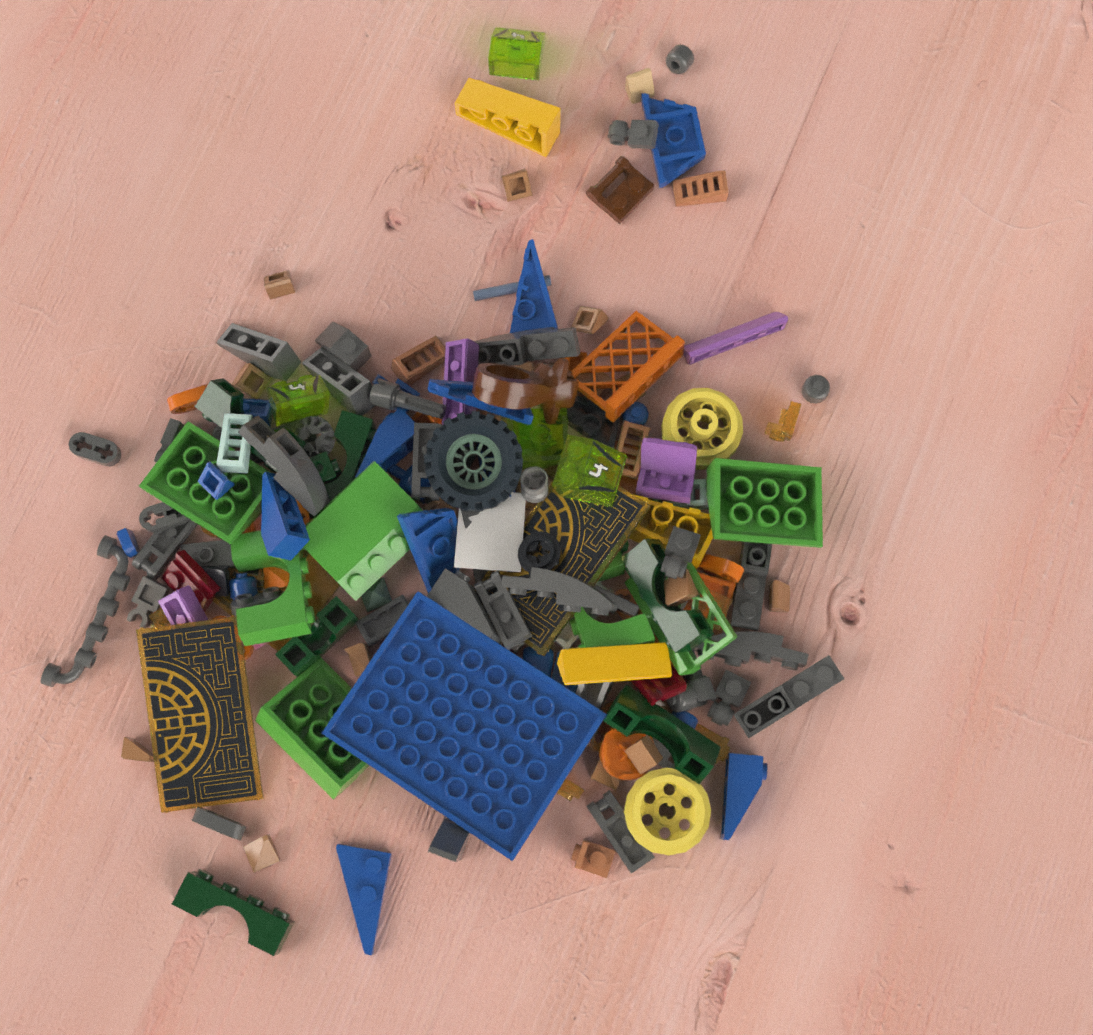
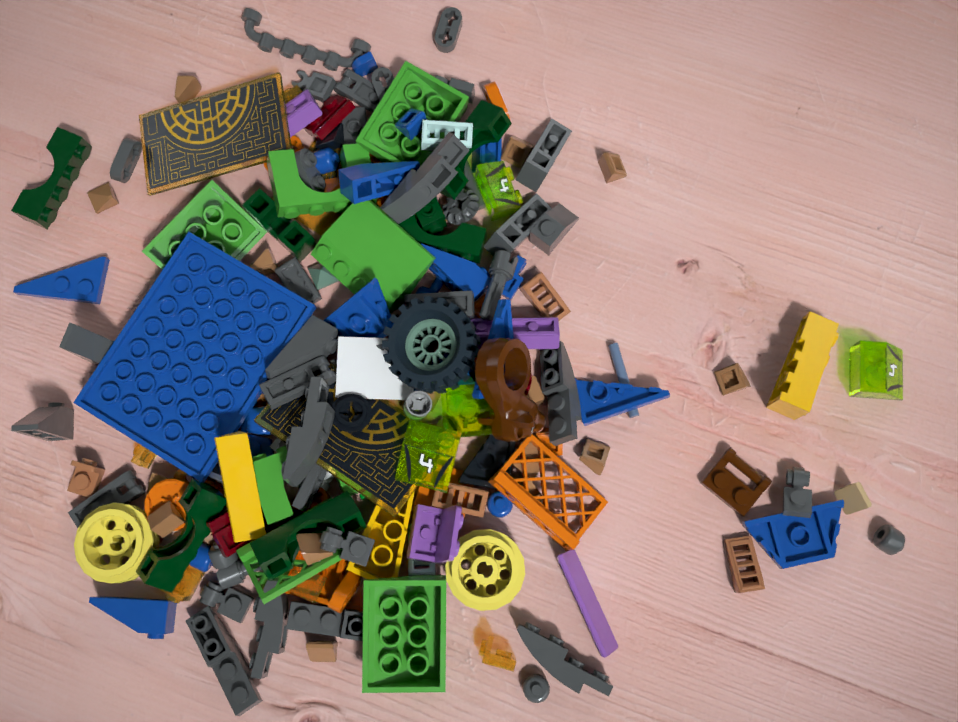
camera: 95 degrees right, 0 degrees up
none -> dark grey slope [11,402,74,441]
none -> dark grey slope [517,622,613,696]

